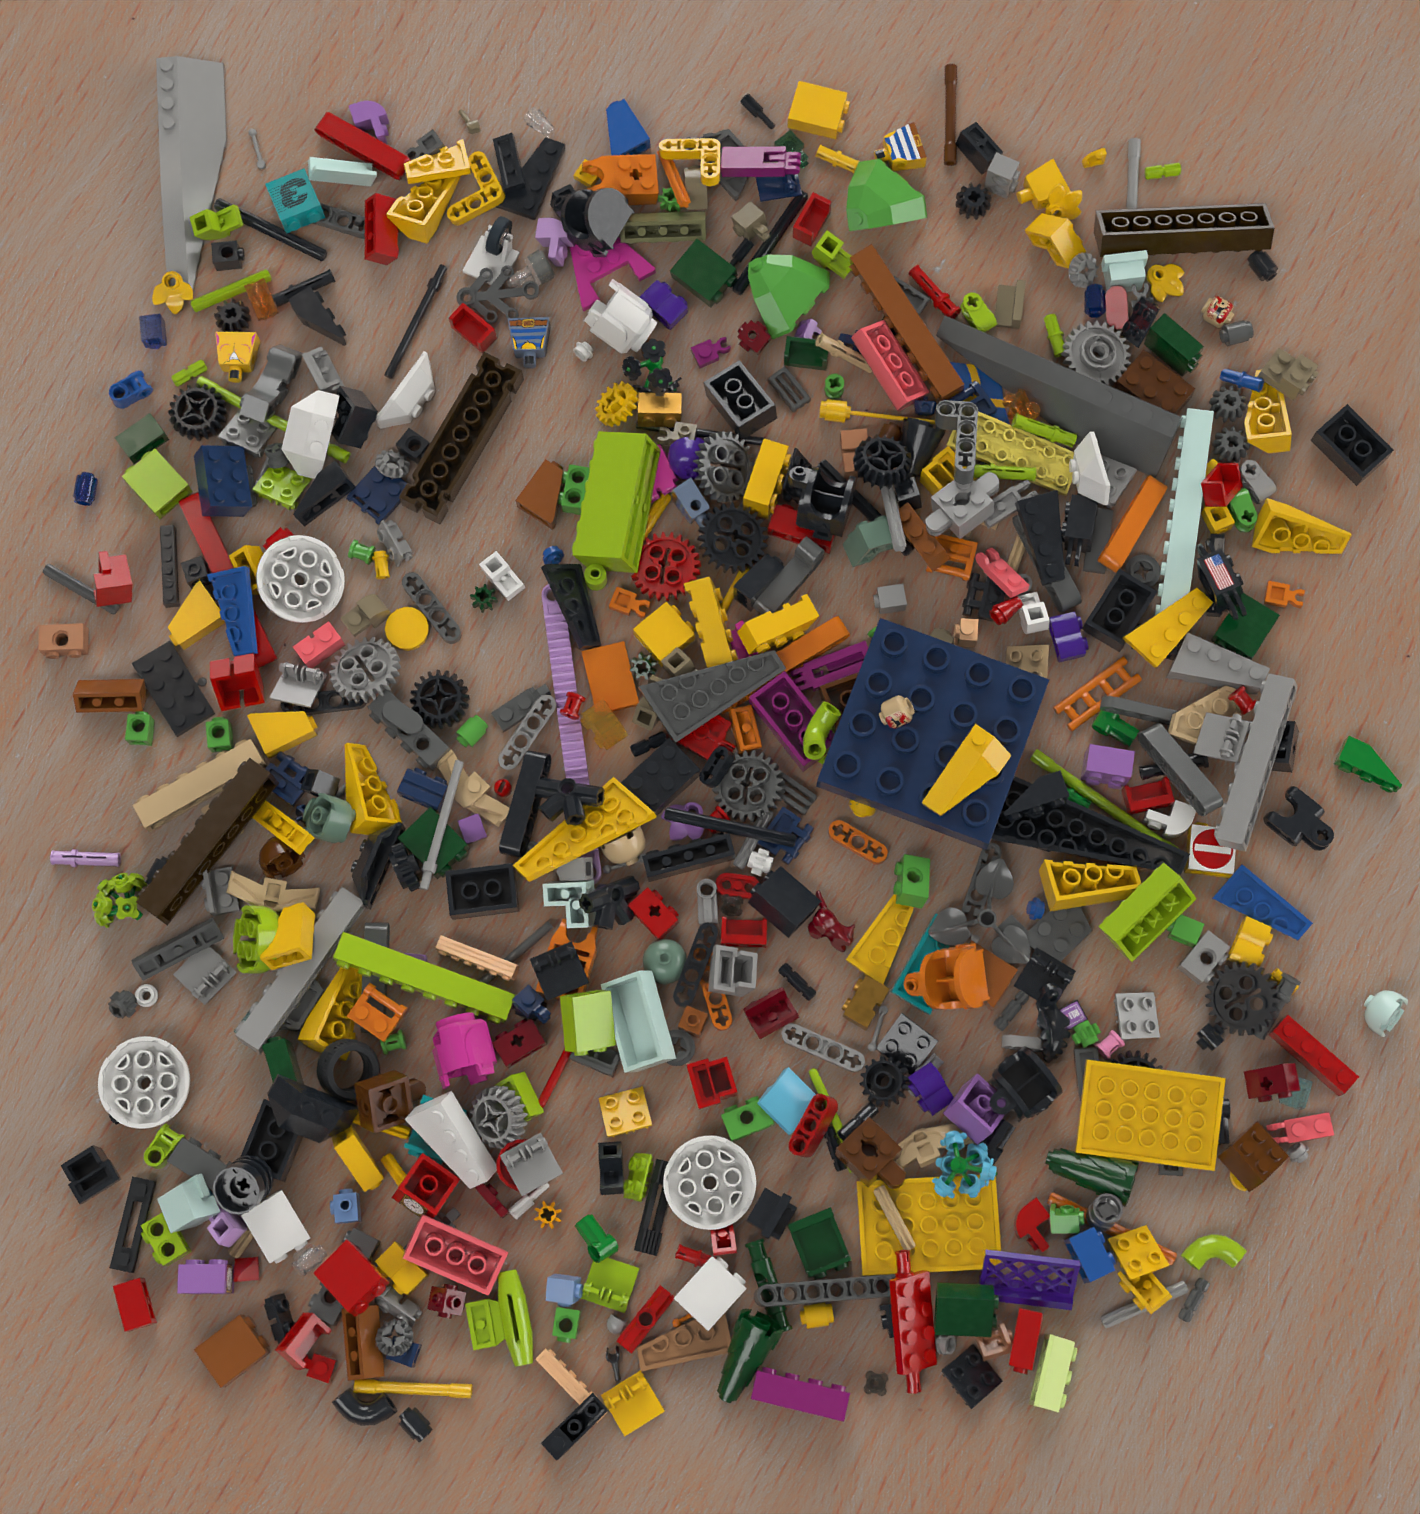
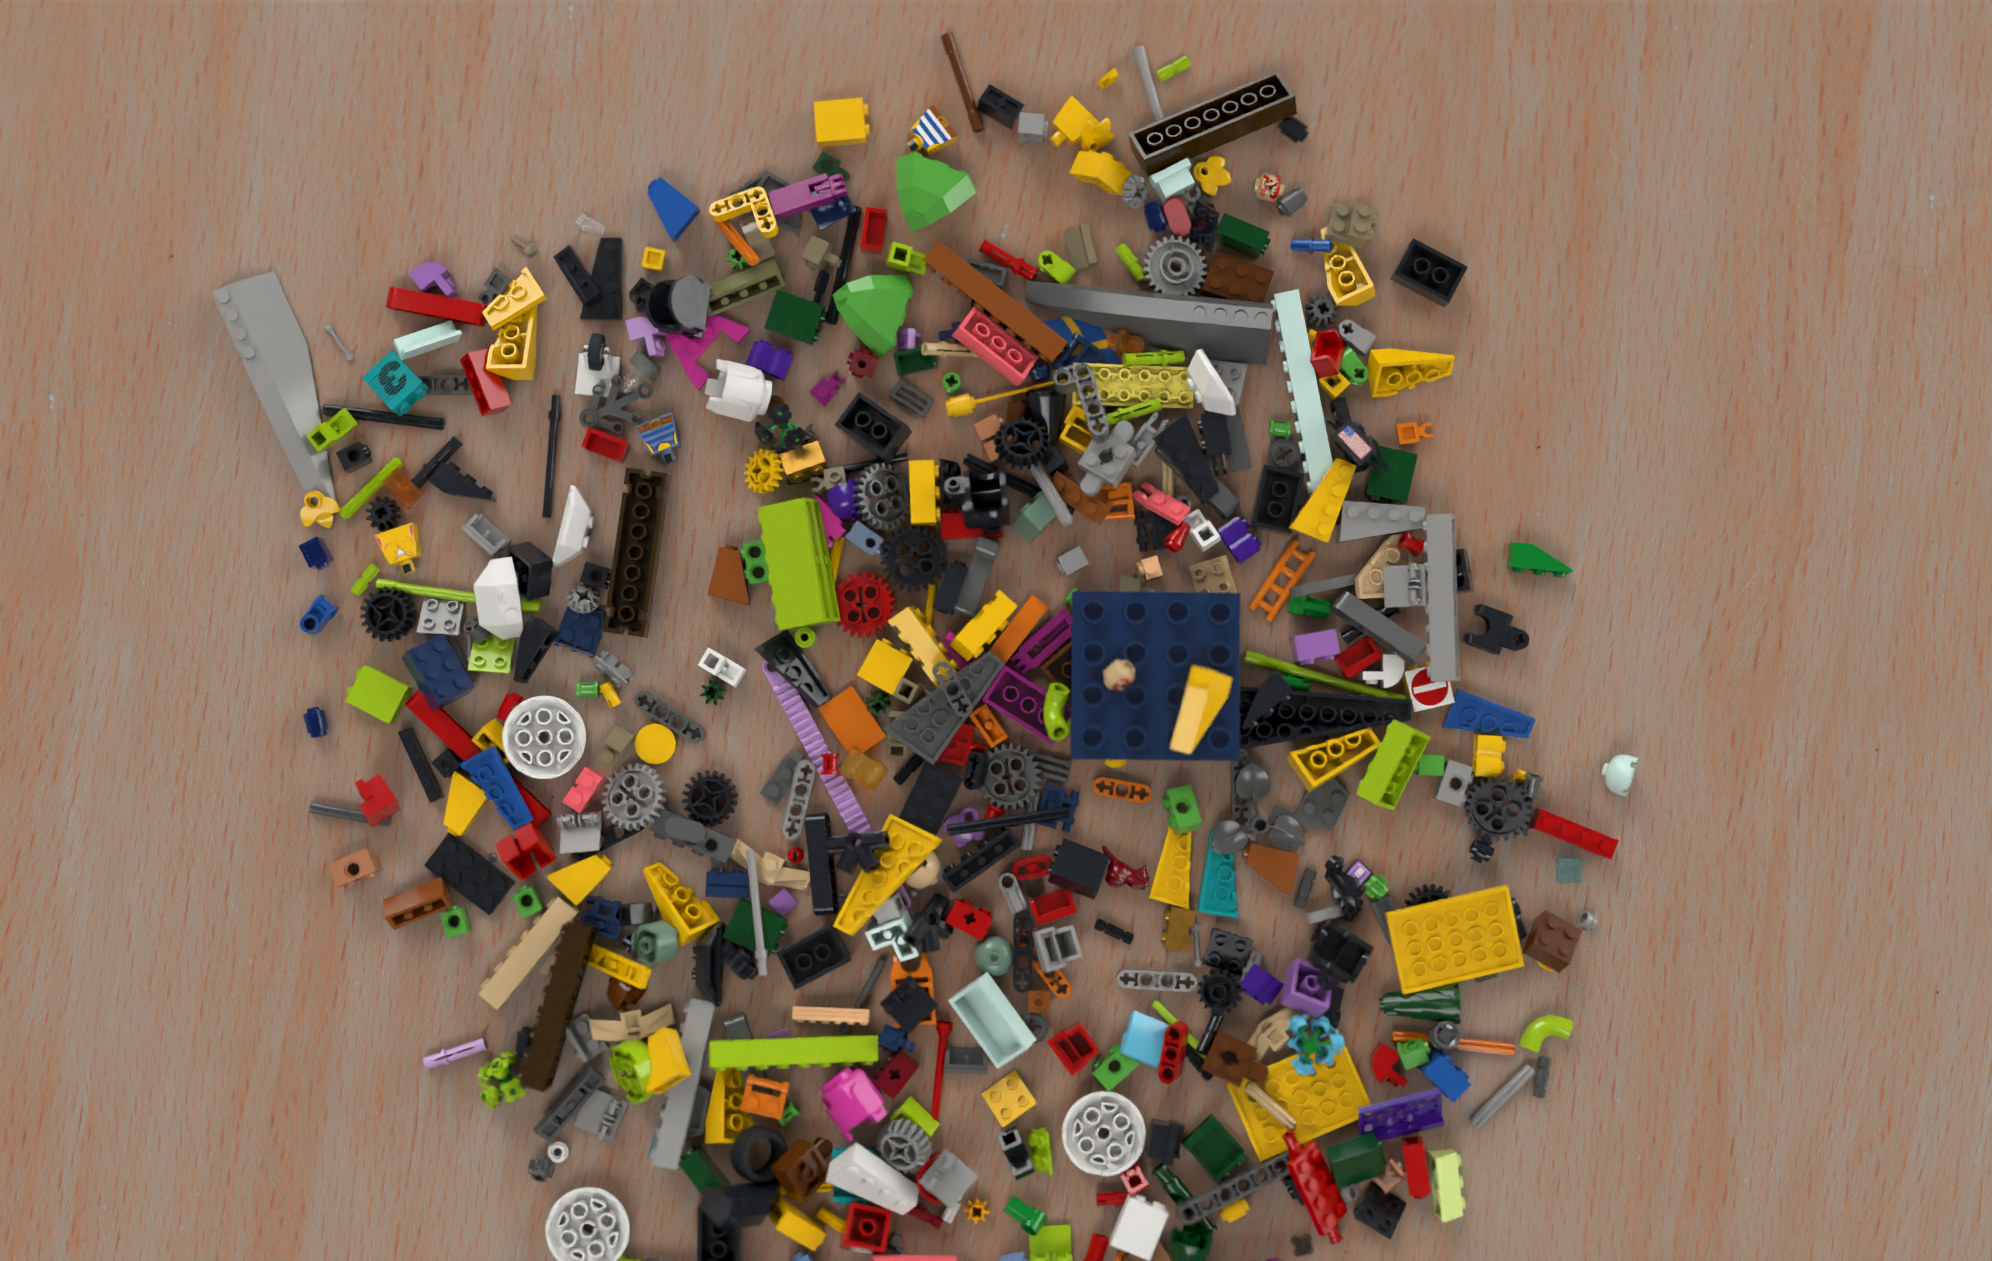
camera: 25 degrees left, 10 degrees up
dark green panel [115,413,169,464] -> none
dark grey brick [240,344,304,423] -> none
yellow beam [447,151,505,226] -> none
bright green brick [456,715,489,748] -> none
blue plate [543,546,564,564] -> none
lime brick [560,990,616,1056] -> none
white plate [573,342,593,362] -> none
orange brick [582,154,659,205] -> none
orange plate [609,587,651,619] -> none
black container [634,1159,668,1256] -> none
black axle [740,93,775,129] -> none
dark red bracket [743,987,800,1039] -> none
white gear [747,848,774,876] -> none
yellow pin [815,144,859,173] -> none
orange animal [904,943,990,1009] -> none
black gear [955,183,992,220] -> none
black hinge [1014,947,1076,1004] -> none
blue plate [1026,897,1045,920] -> none
bright pink bush [1094,1030,1125,1060] -> none
orange beam [1097,475,1168,573] -> none
yellow hinge [1107,1225,1169,1283] -> none
light grey hinge [1113,992,1160,1041] -> none
yellow bracket [1117,1271,1172,1315] -> none
dark grey gear [1209,385,1247,423] -> none
dark red brick [1244,1063,1301,1103] -> none
coral hinge [1266,1112,1334,1144] -> none
none -> dark grey beam [932,661,972,717]
none -> bright green bush [1268,419,1291,439]

